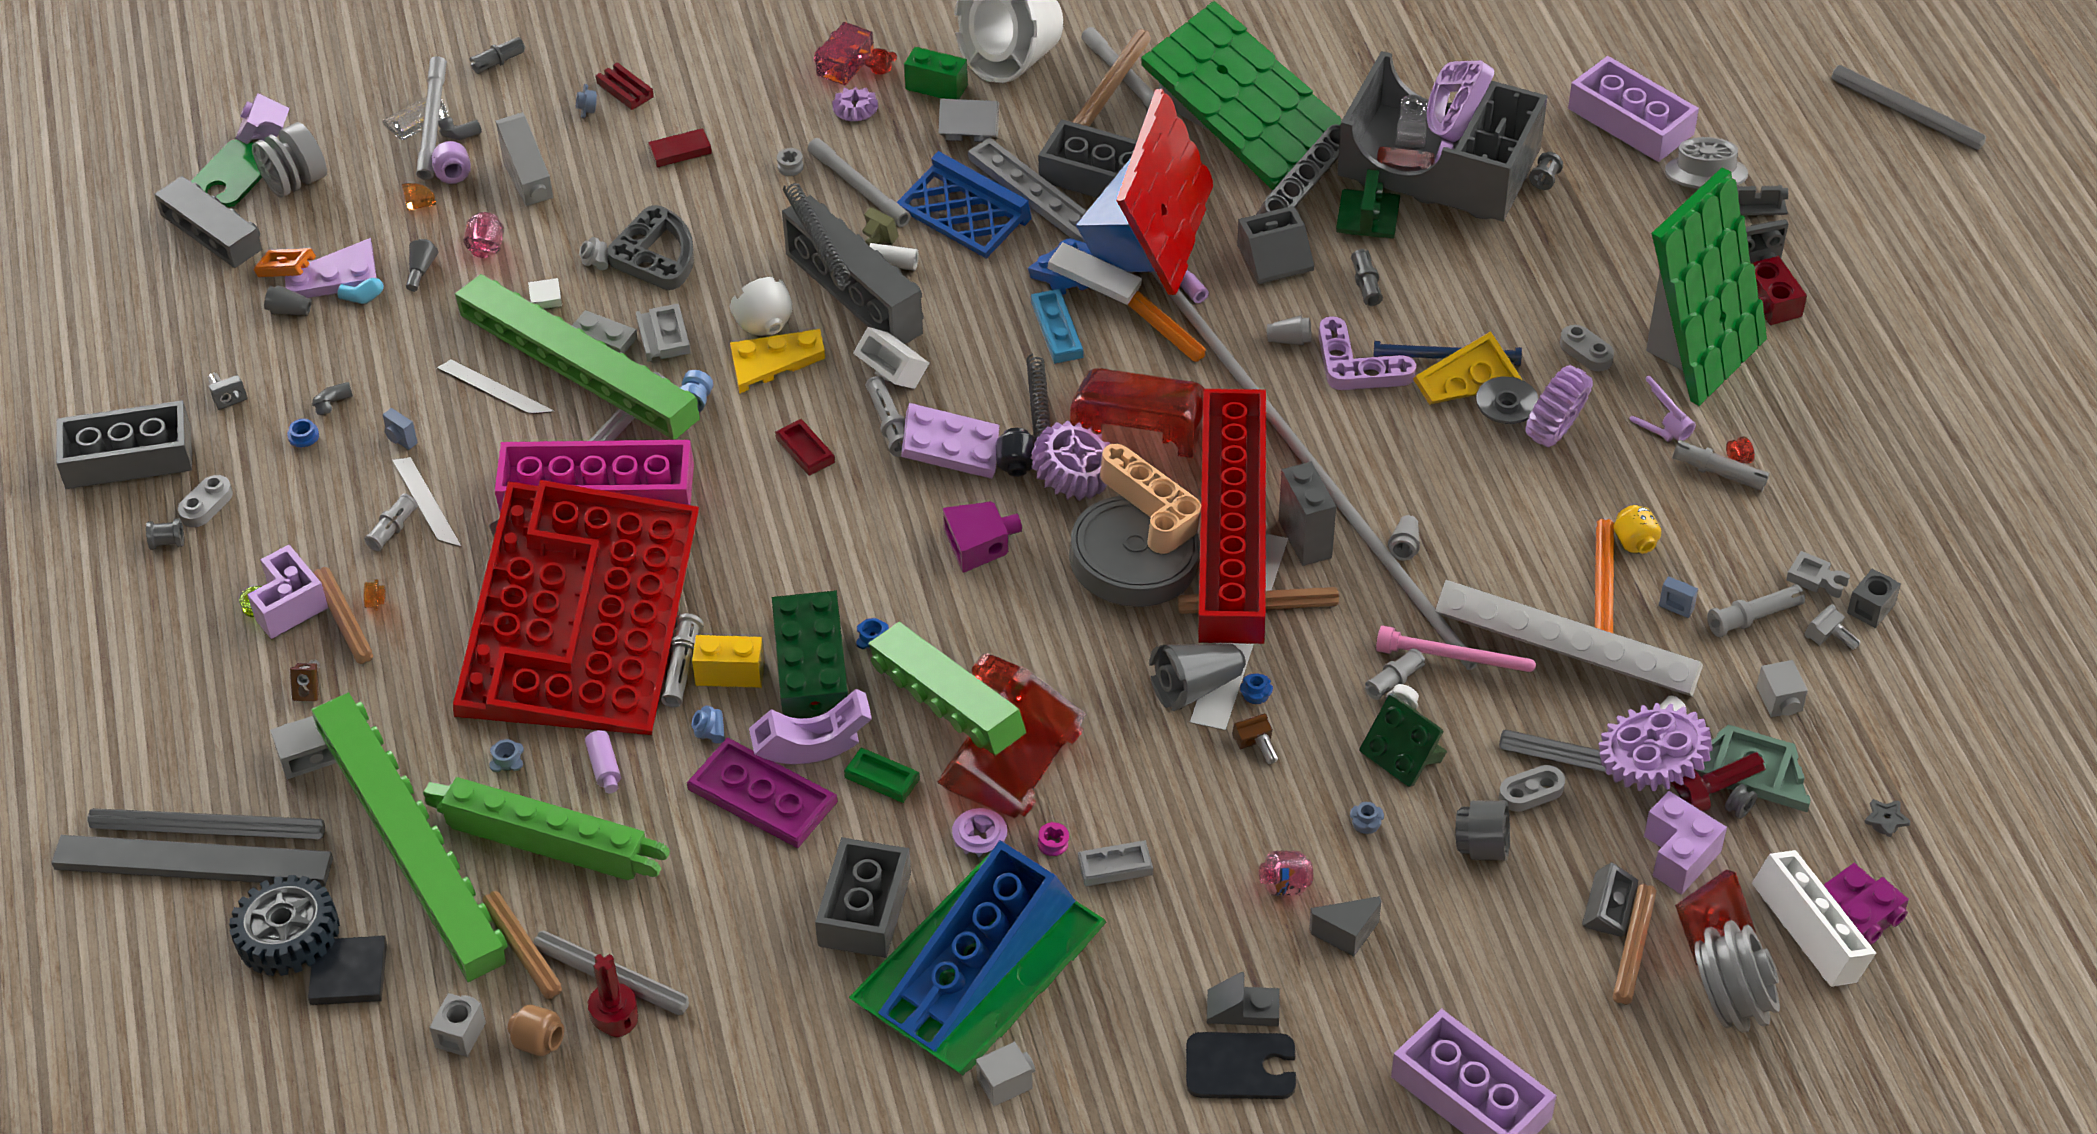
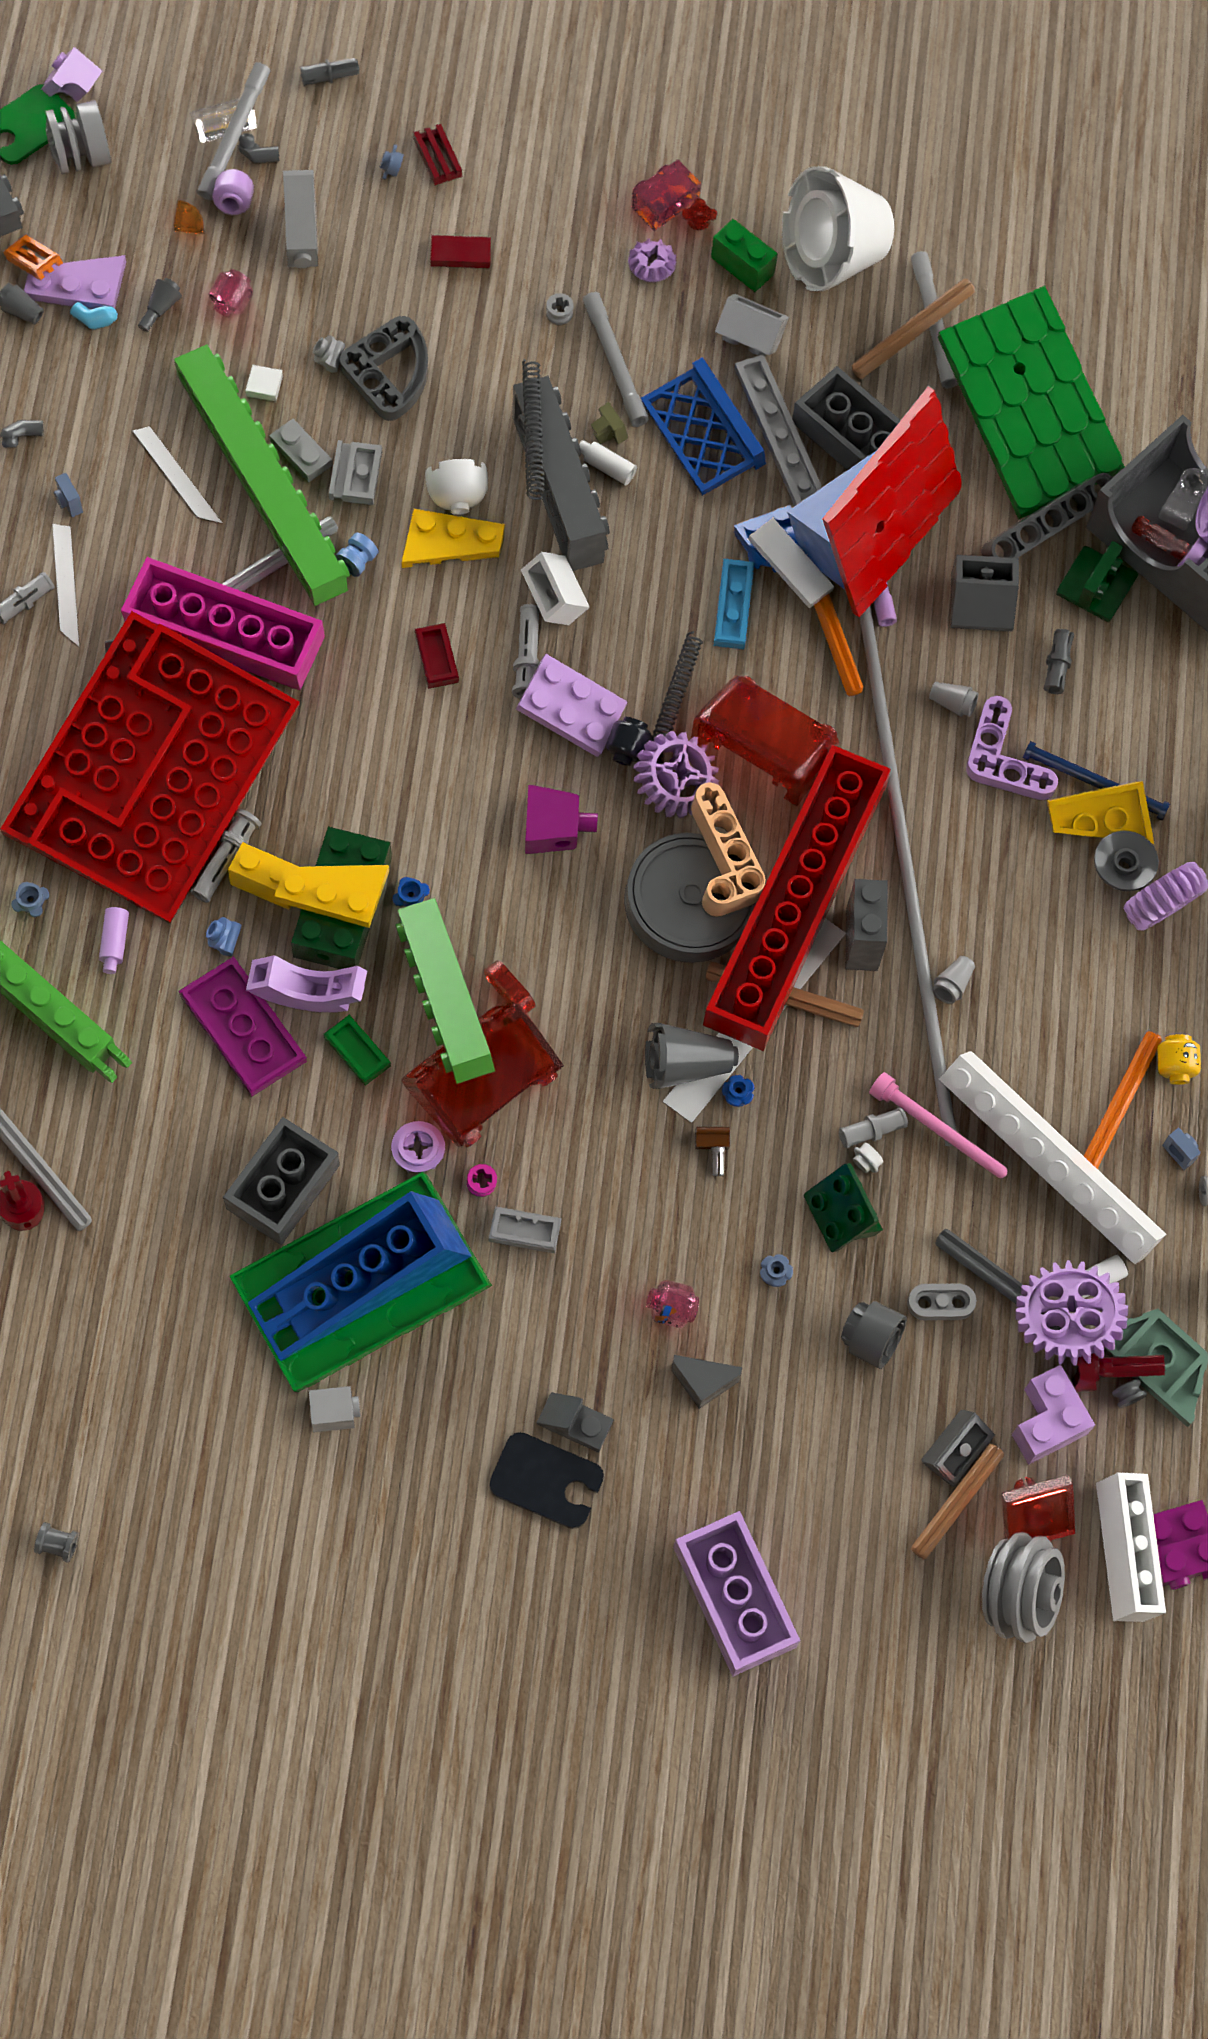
camera: 15 degrees right, 20 degrees up
none -> yellow wing [274,865,389,928]

